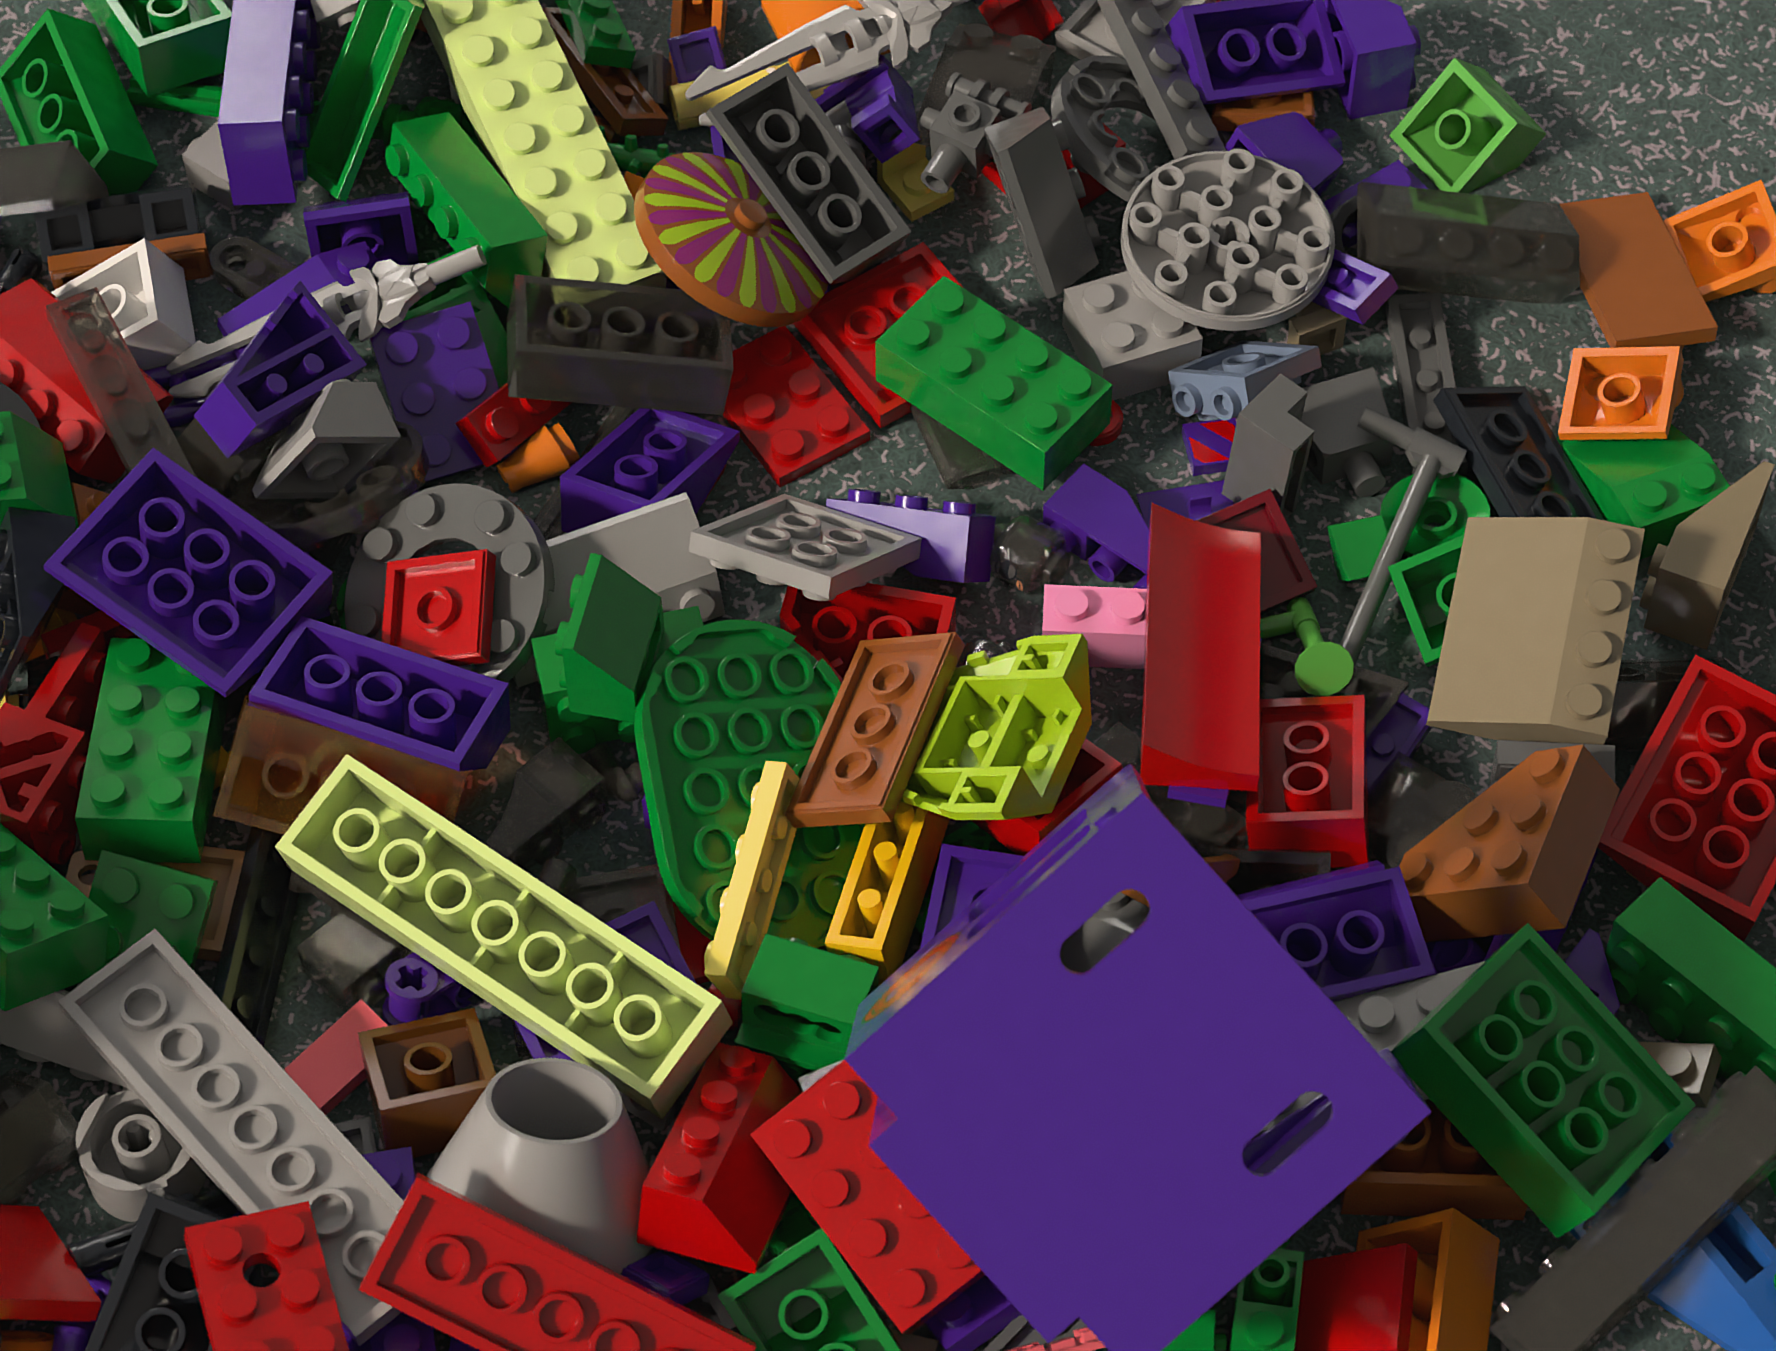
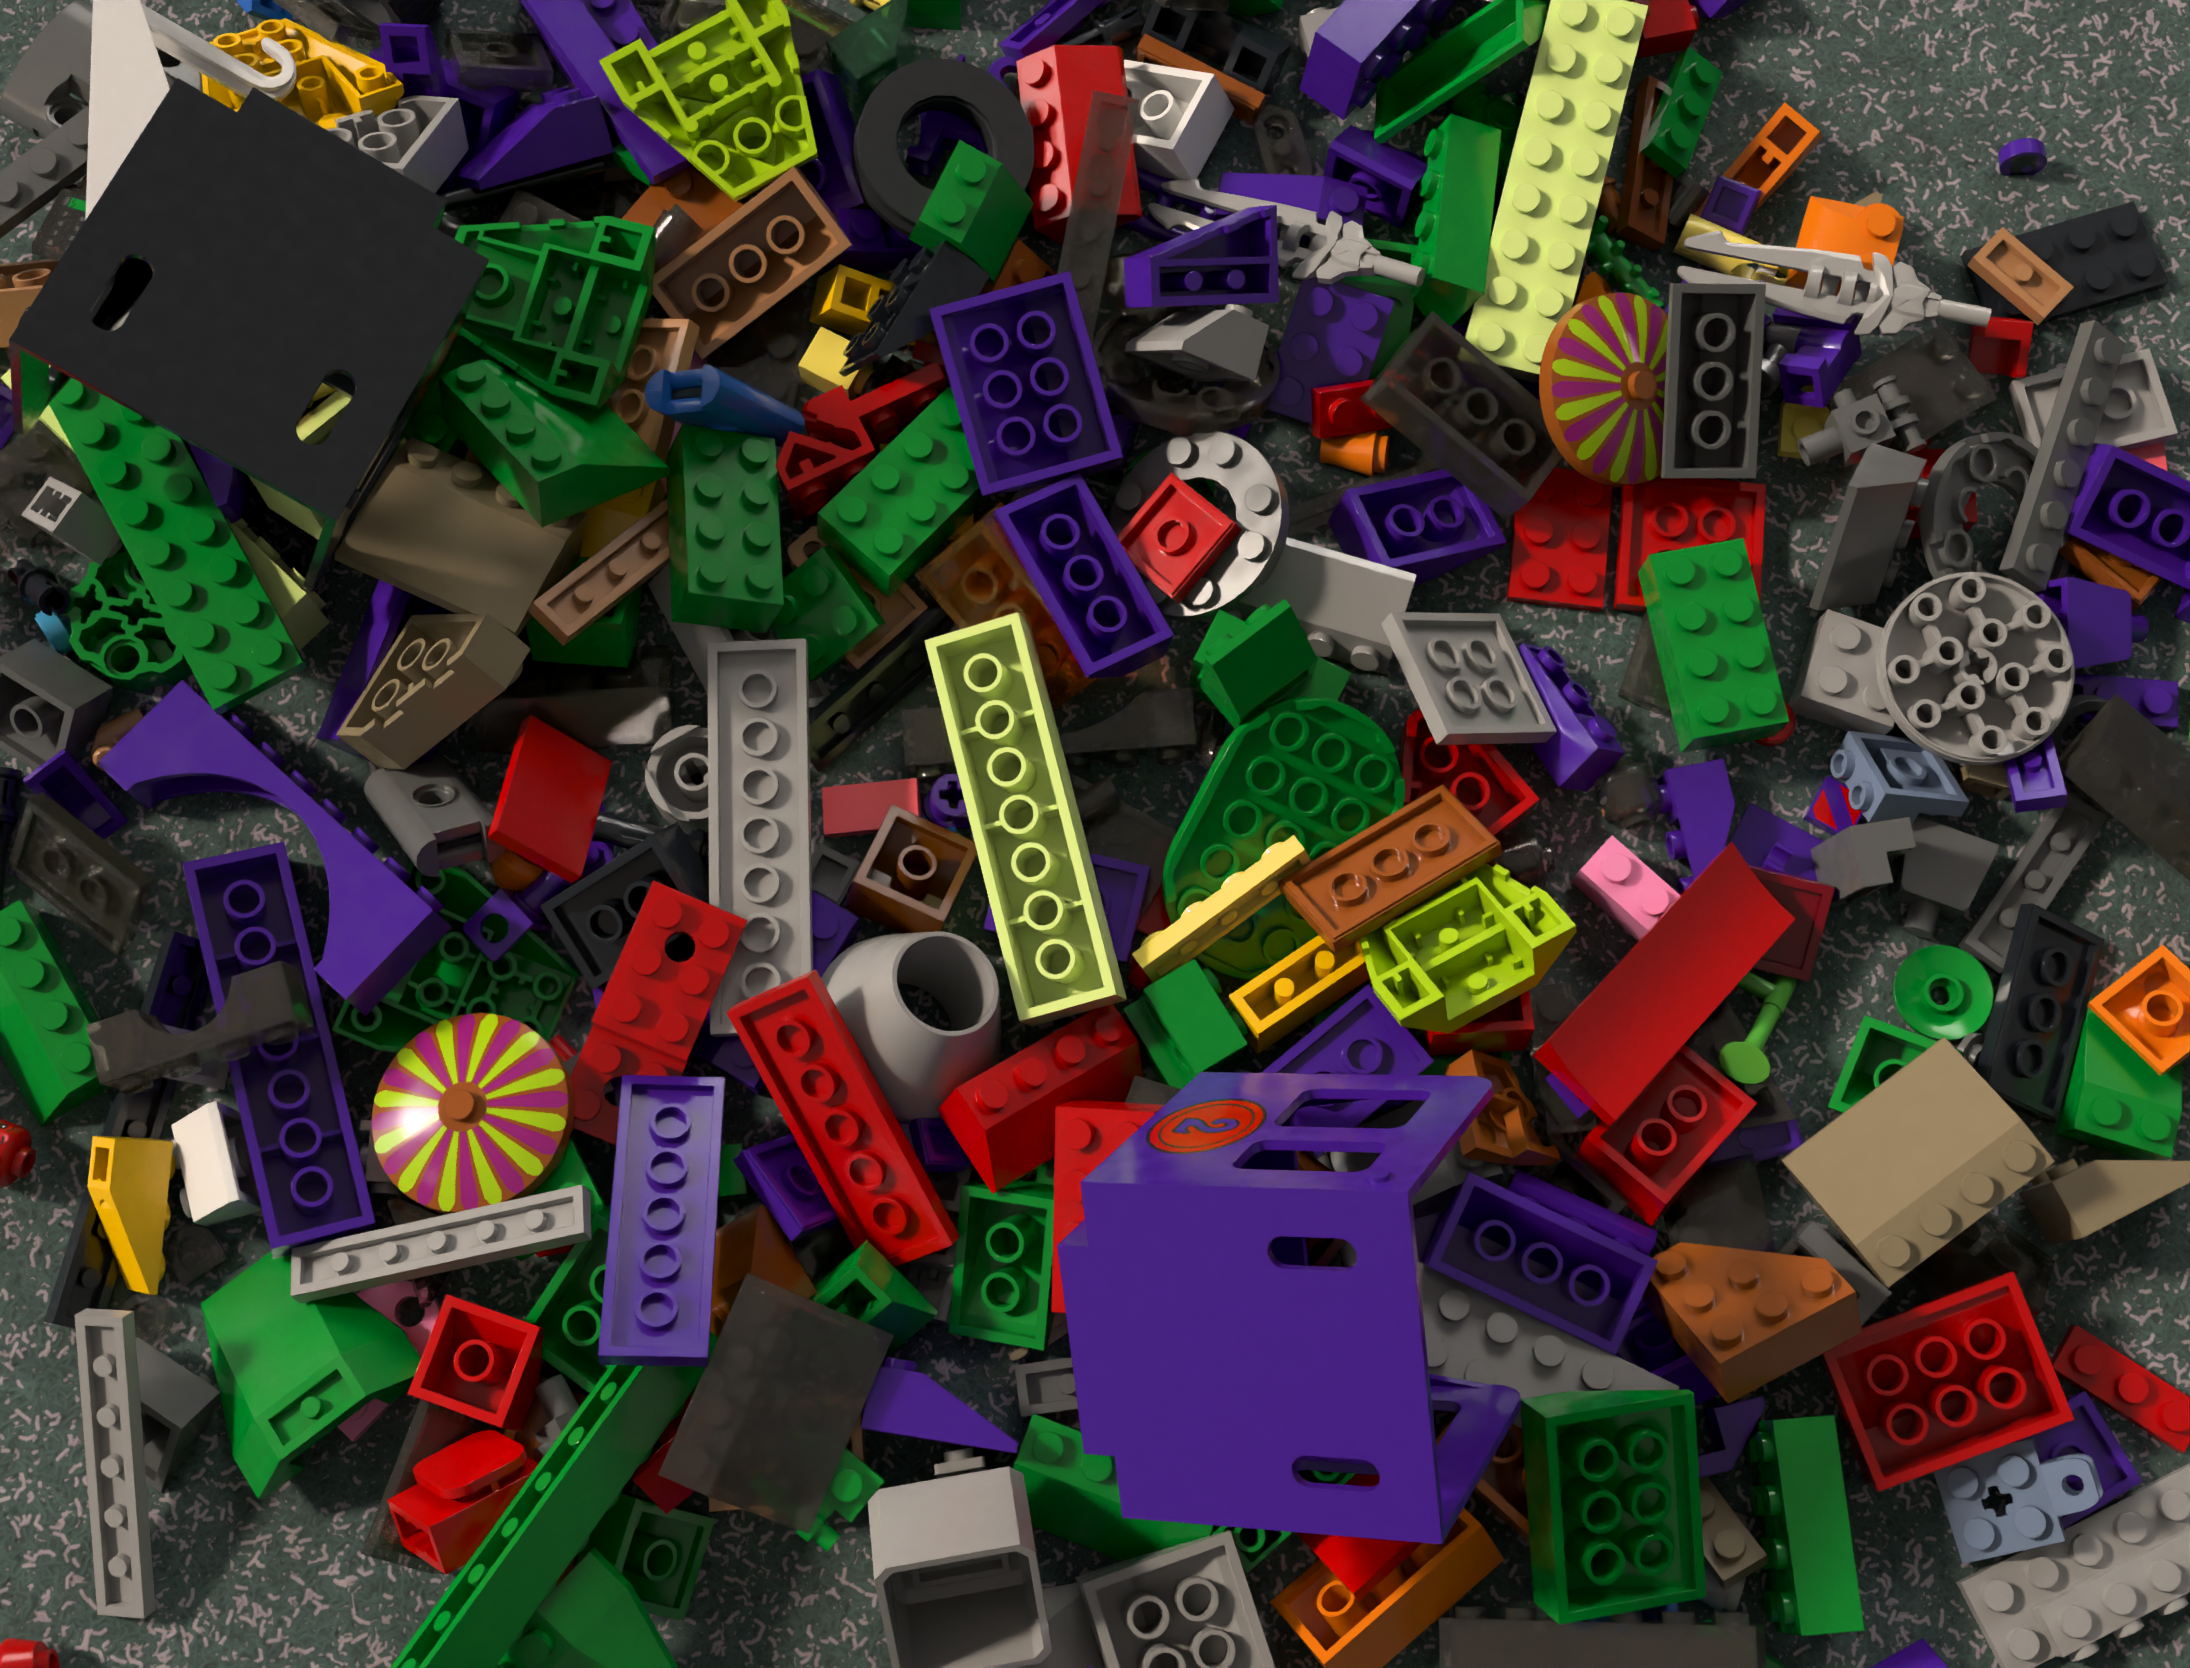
camera: 35 degrees right, 20 degrees up
green slope [1327,515,1388,581] -> none
dark grey bar [1340,407,1467,669] -> none

